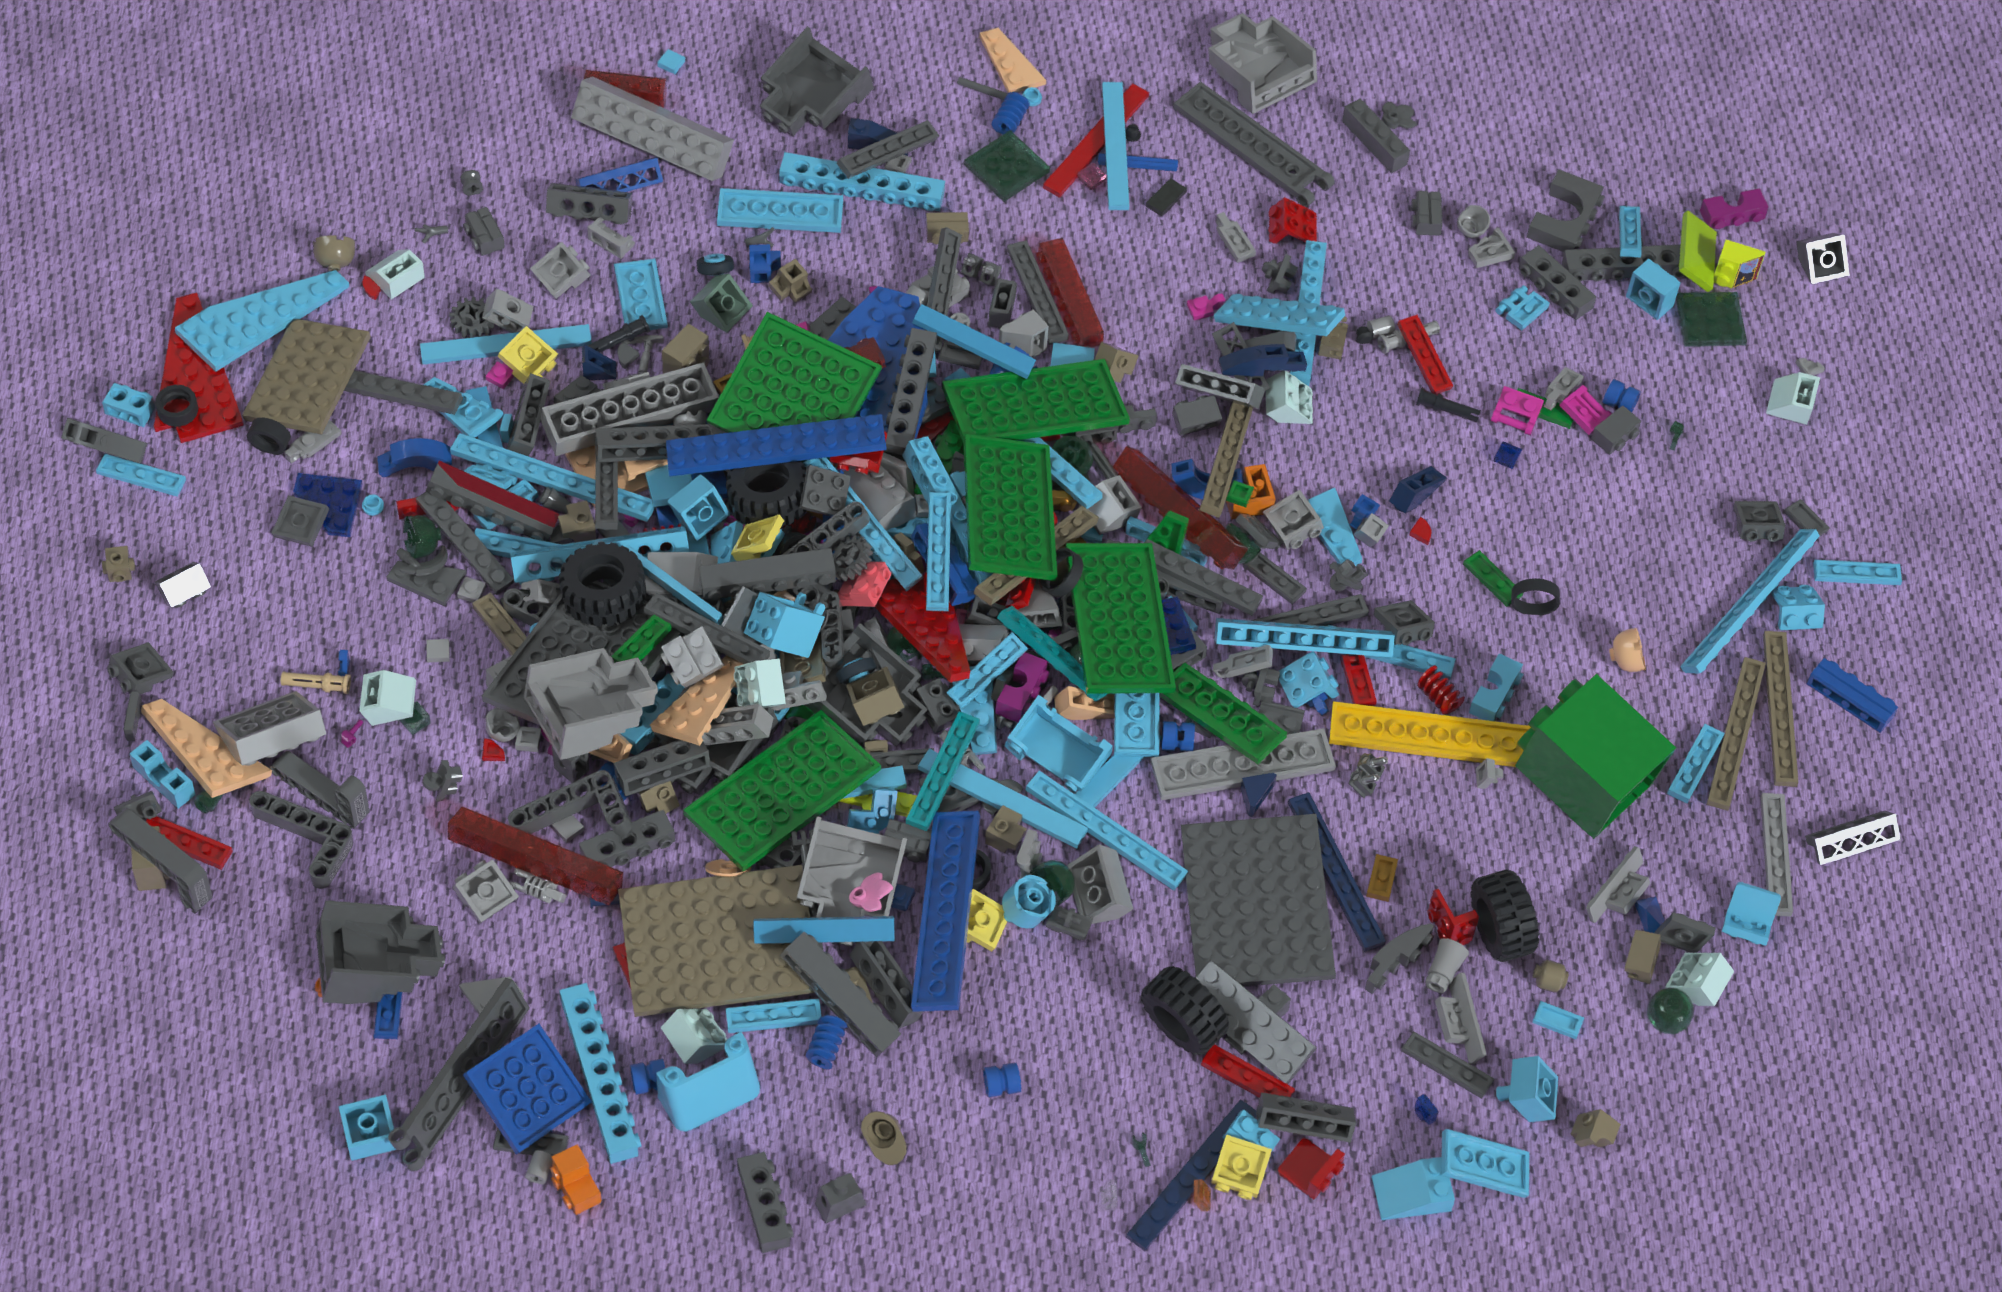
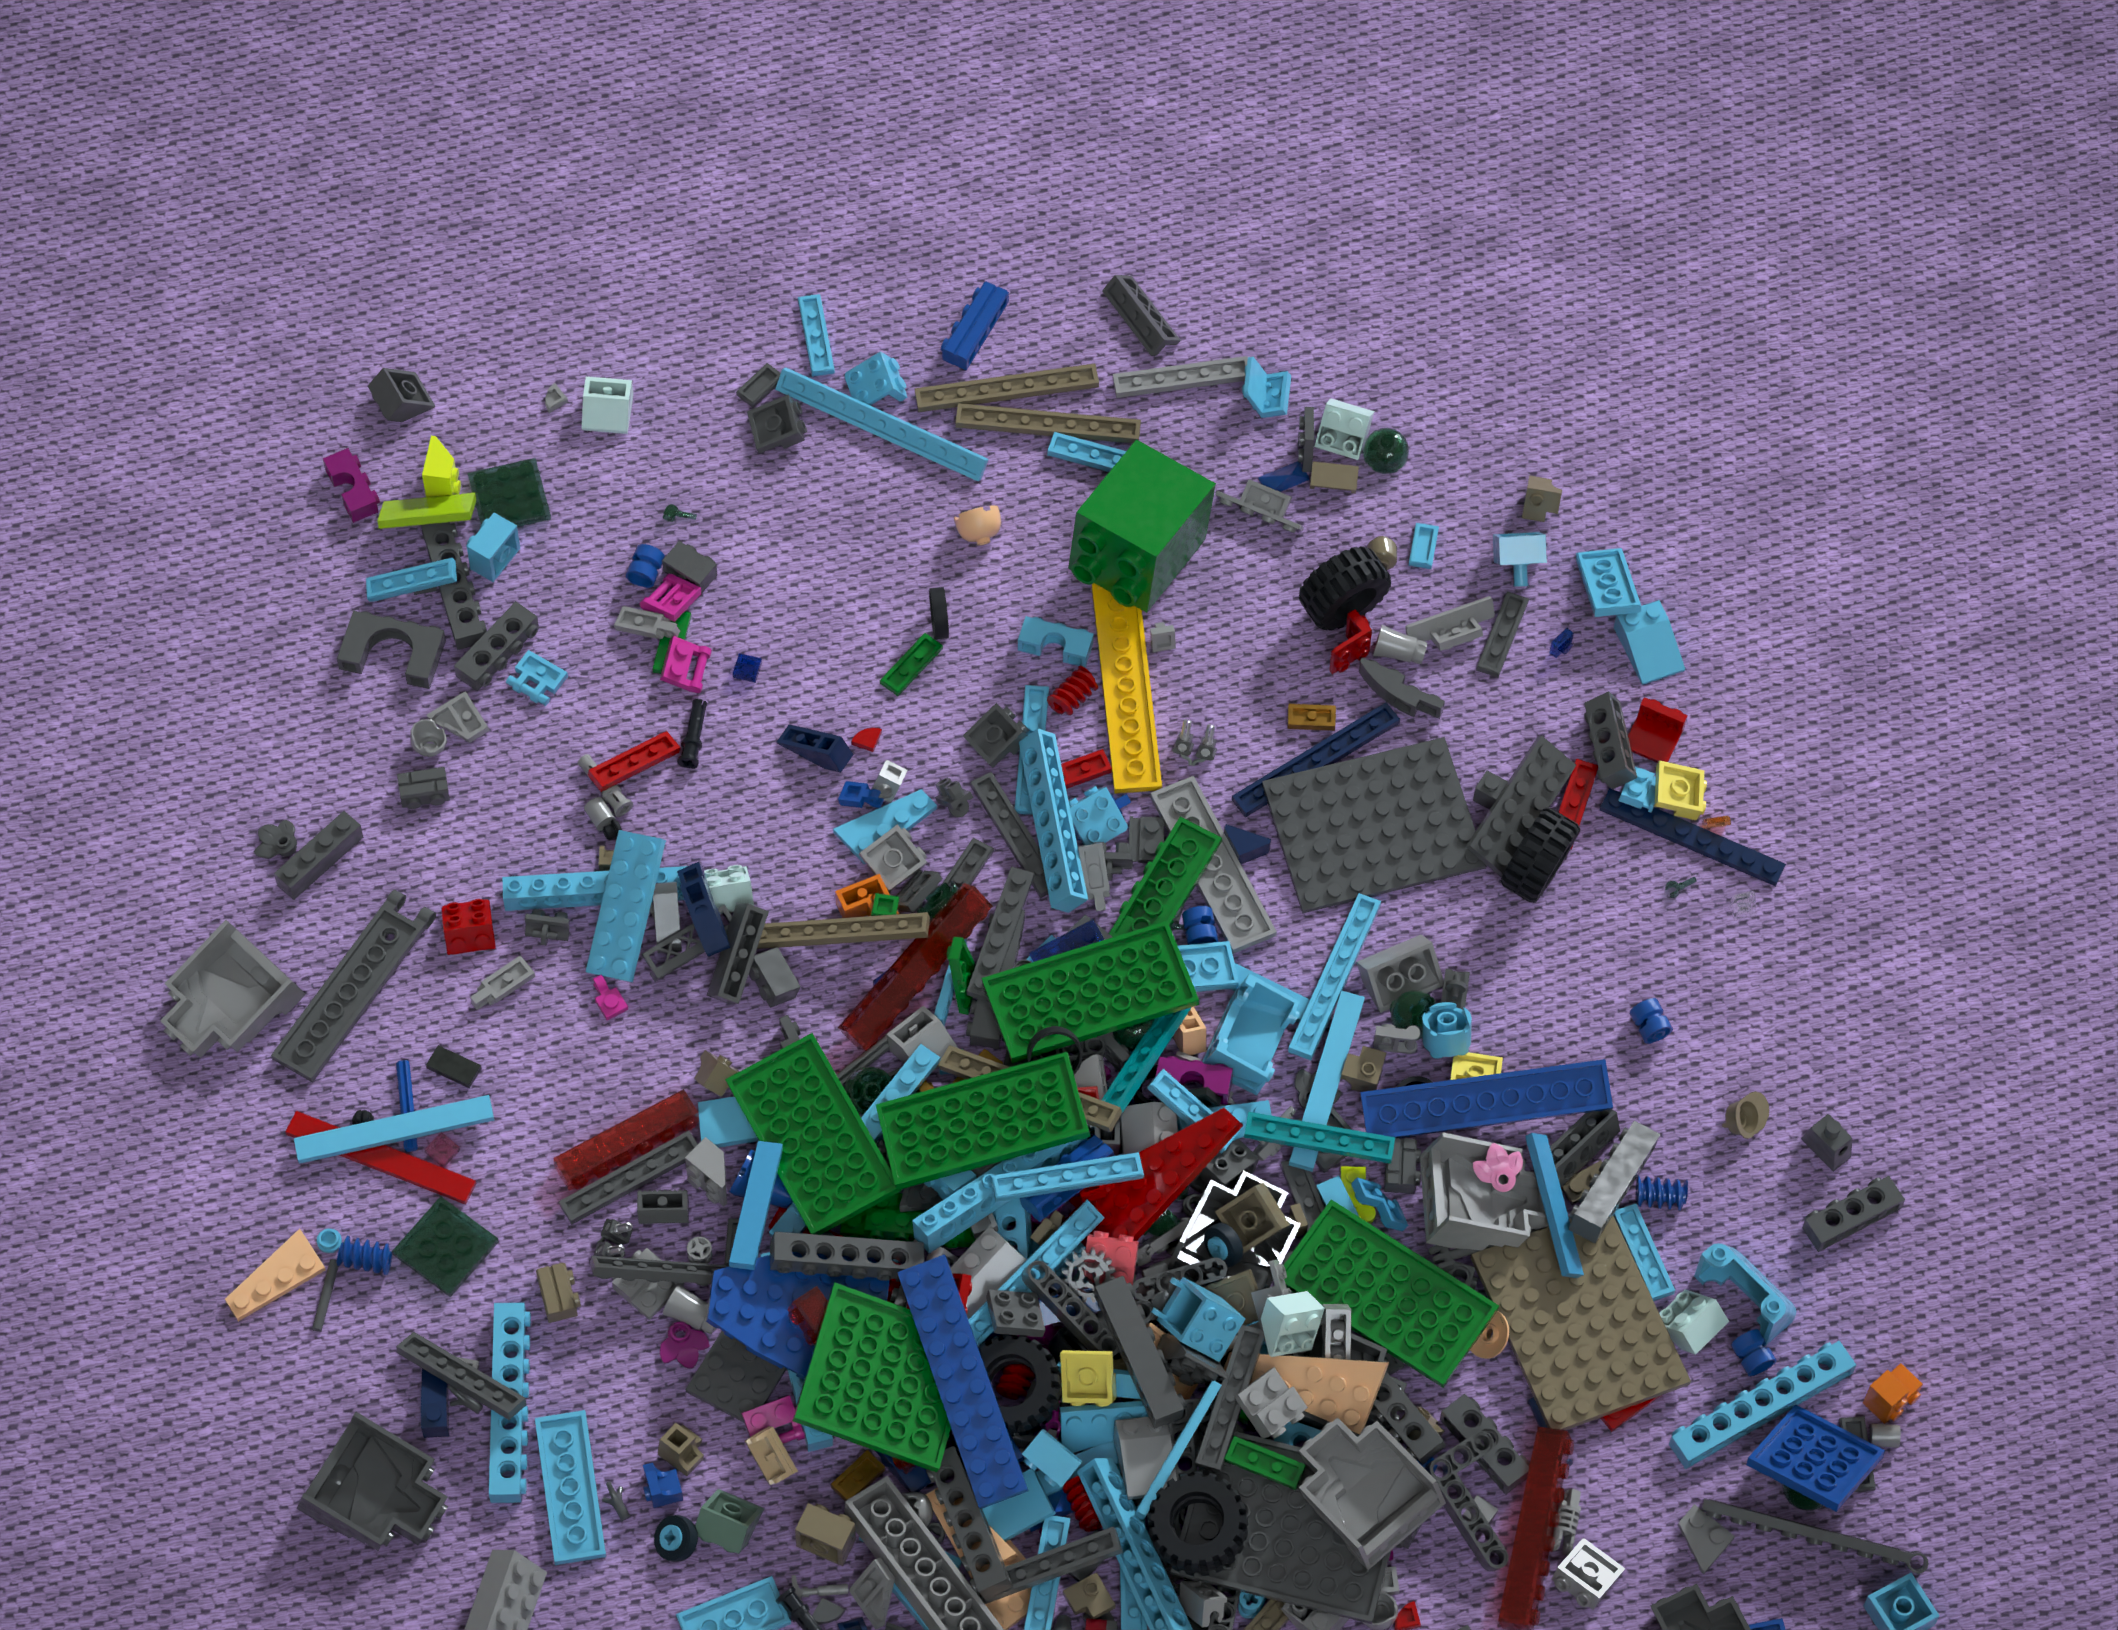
camera: 100 degrees left, 5 degrees up
blue arch [1172,458,1244,499] -> none

